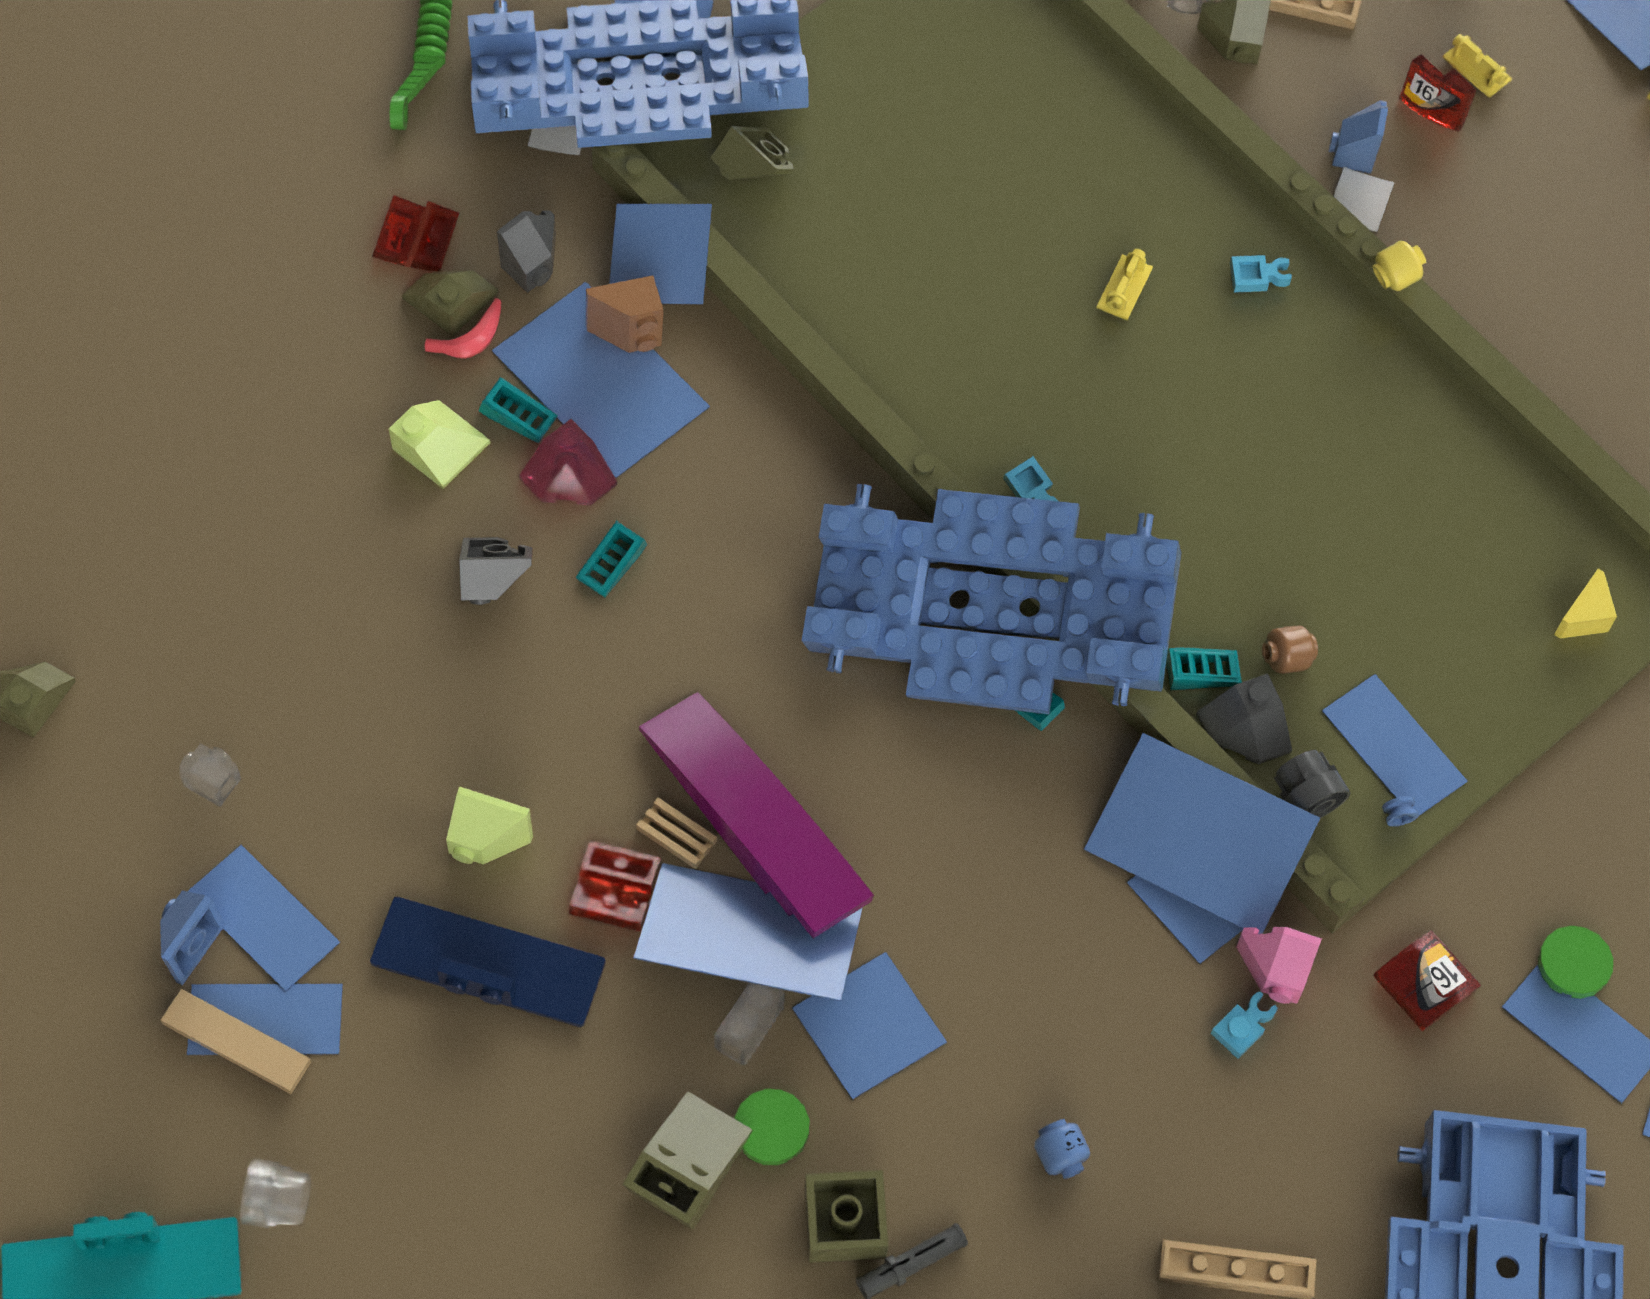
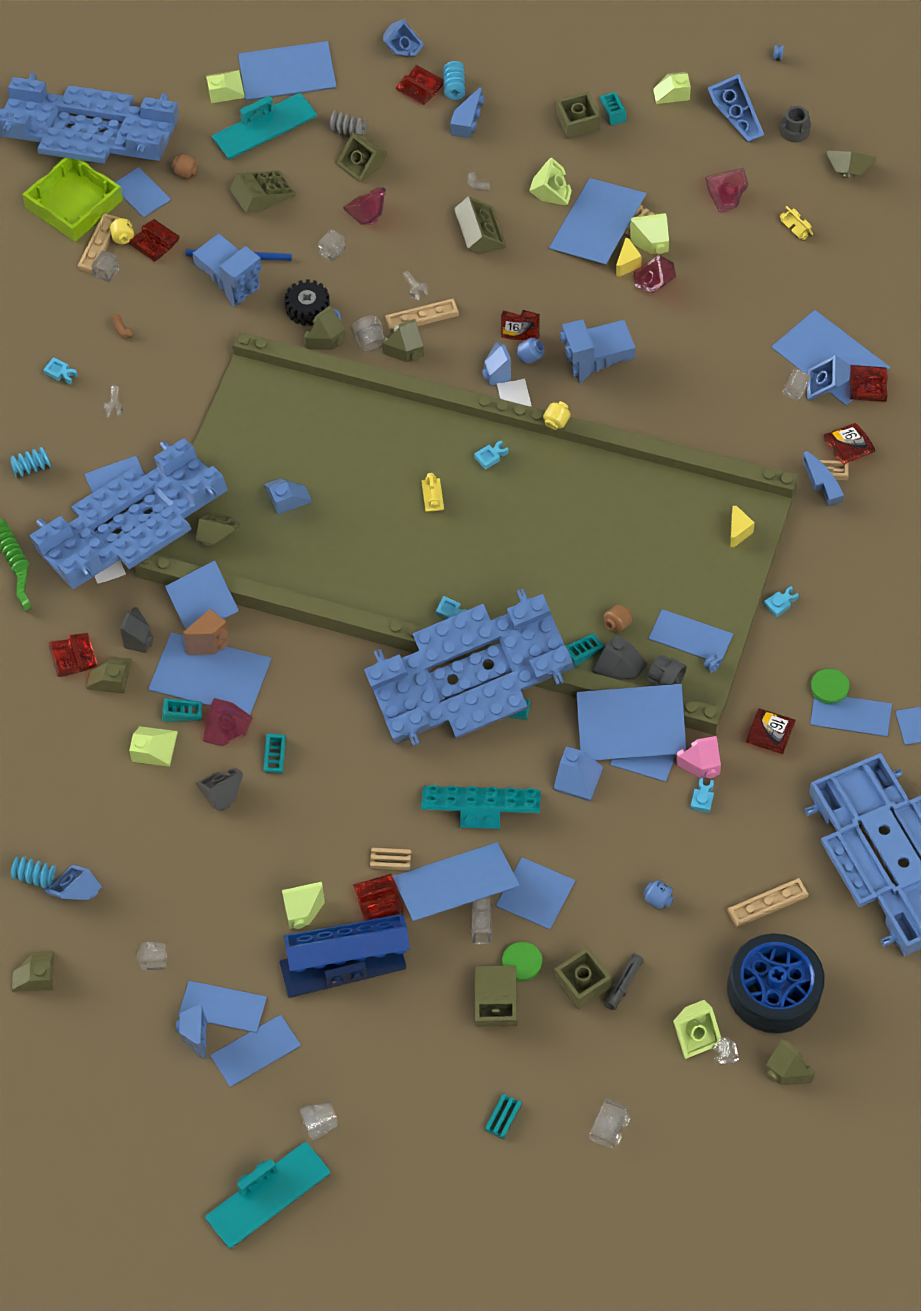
camera: 25 degrees left, 5 degrees down
tan tile [161,989,311,1094] -> none
coral piece [425,298,501,359] -> none
magenta slope [639,692,874,938] -> none
light yellow hinge [1442,34,1512,98] -> none
none -> medium azure piece [10,856,56,888]
none -> medium blue slope [44,865,102,900]
none -> medium blue slope [264,478,312,515]
none -> blue slope [284,914,410,972]
none -> teal bracket [421,785,541,829]
none -> medium blue head [517,338,544,364]
none -> medium blue slope [553,746,603,801]
none -> medium blue brick [560,319,635,383]
none -> medium azure plate [764,586,799,618]

